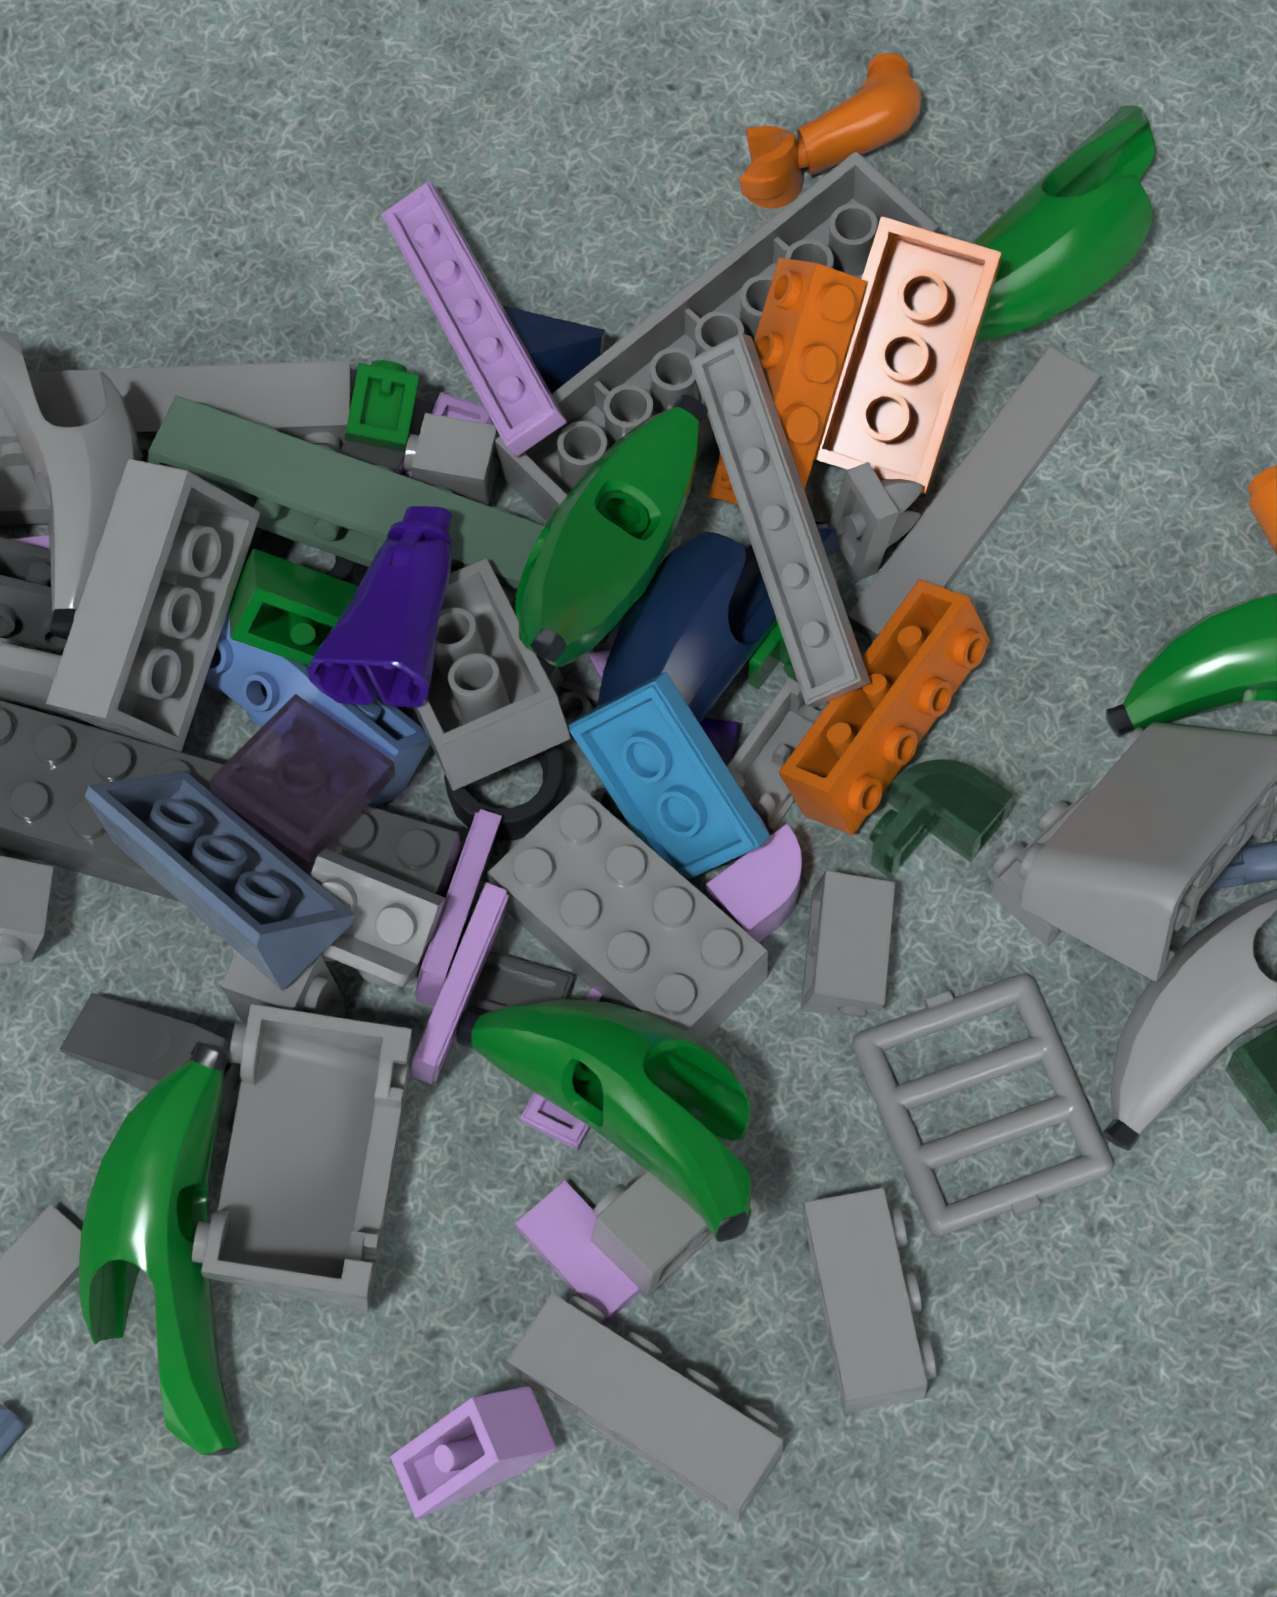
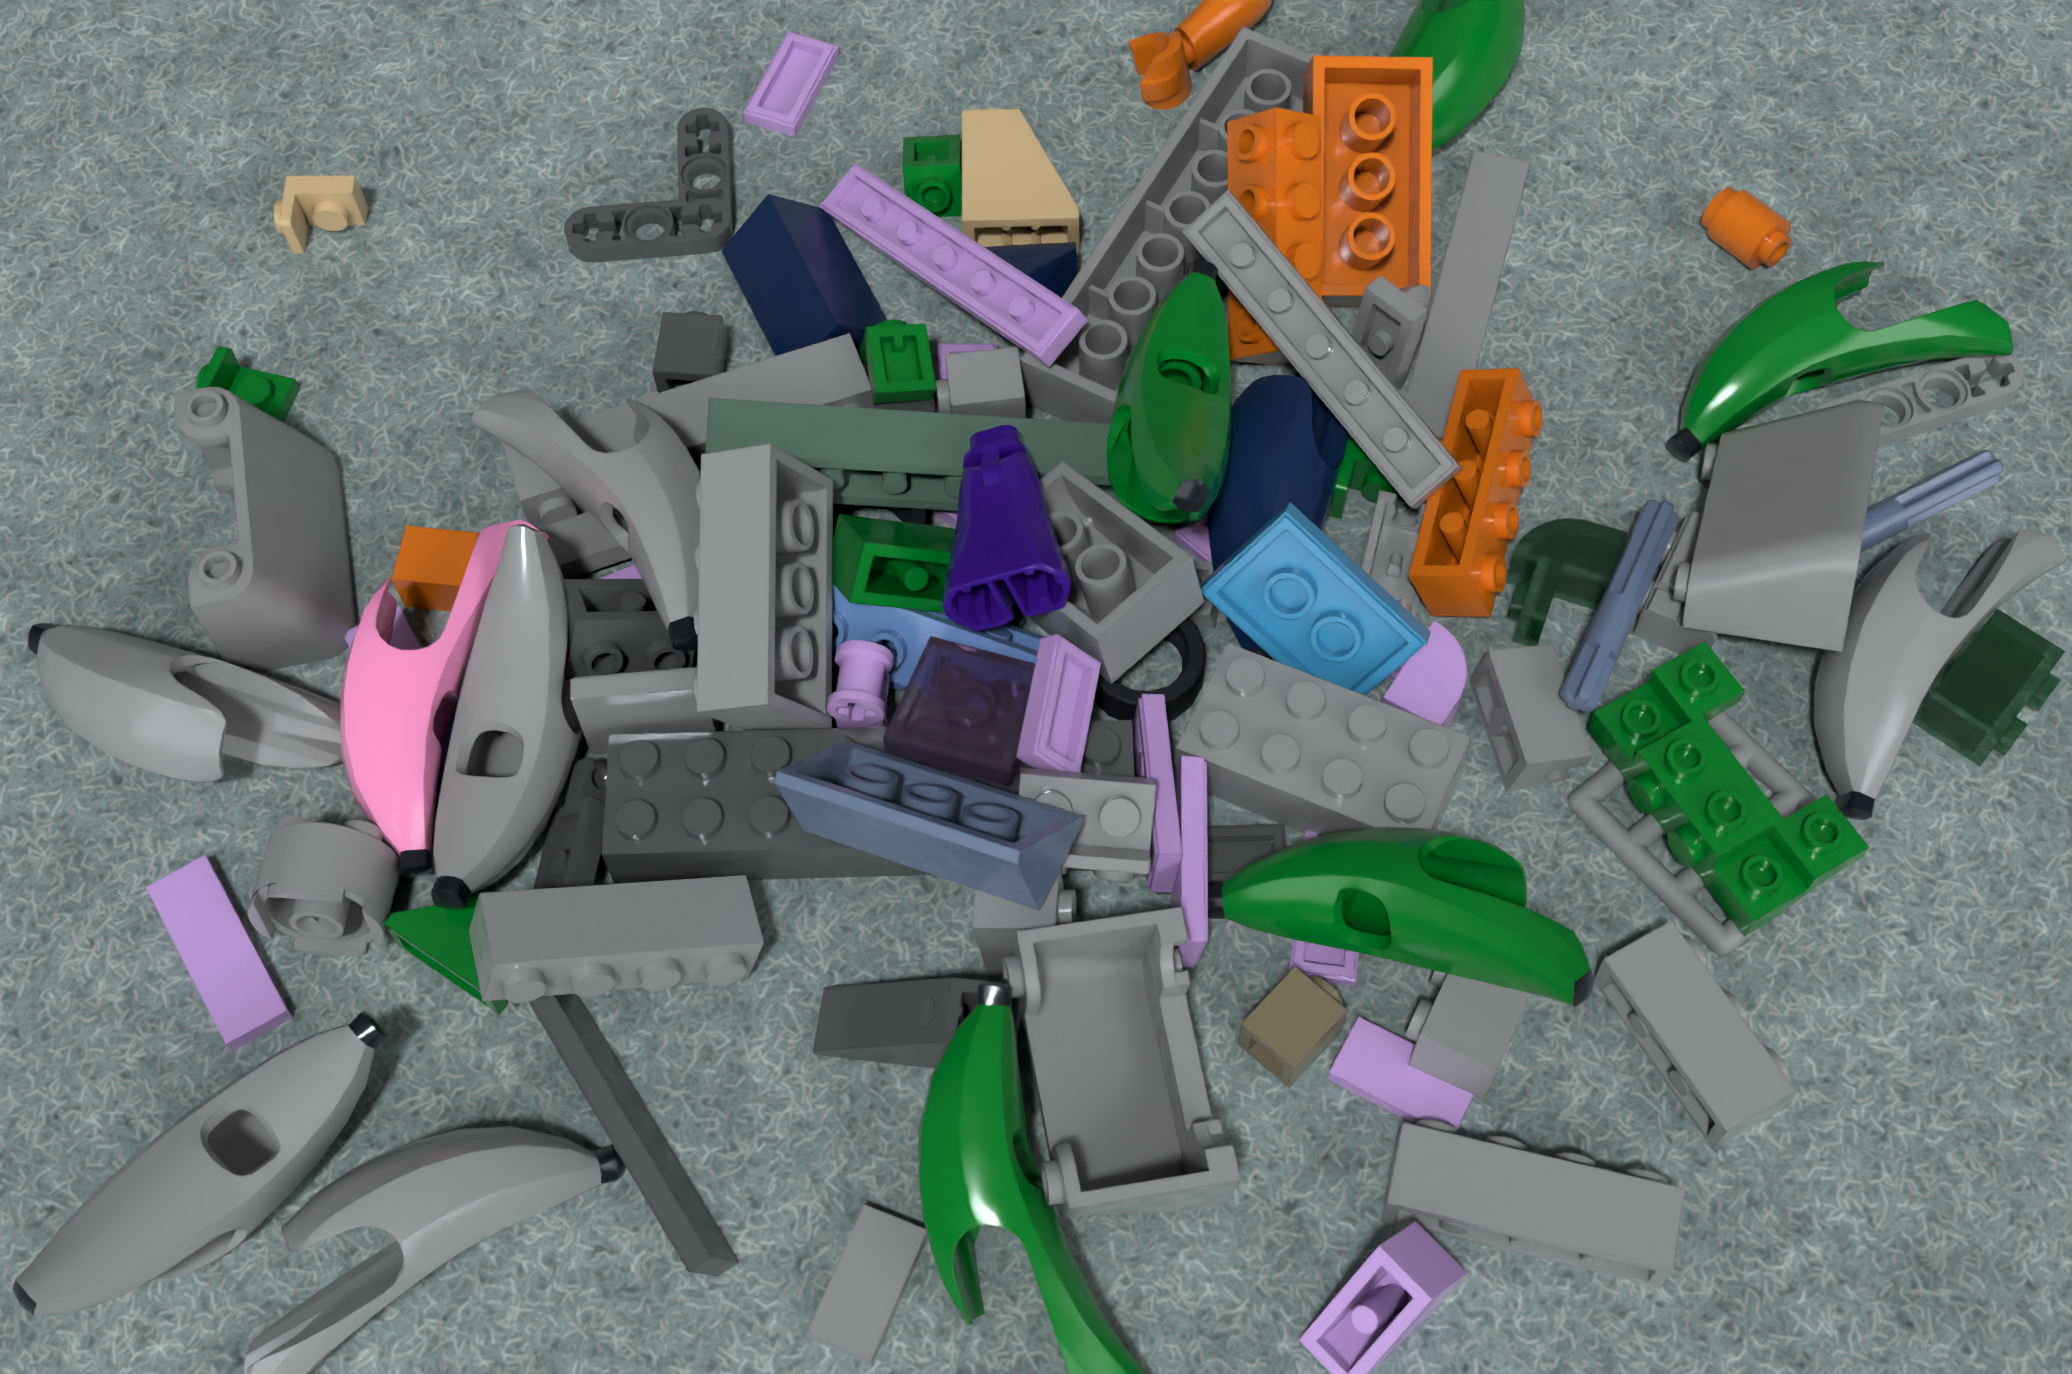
camera: 20 degrees left, 5 degrees down
none -> dark grey beam [564,108,734,263]
none -> dark grey brick [652,311,729,393]
none -> dark blue slope [722,194,887,356]
none -> lavender tile [743,31,840,137]
none -> lavender connector [826,640,896,728]
none -> green bracket [902,134,962,217]
none -> tan slope [962,108,1080,251]
none -> lavender tile [1016,634,1101,772]
none -> dark tan brick [1238,966,1347,1088]
none -> sand blue axle [1560,500,1679,713]
none -> green bracket [1587,641,1869,937]

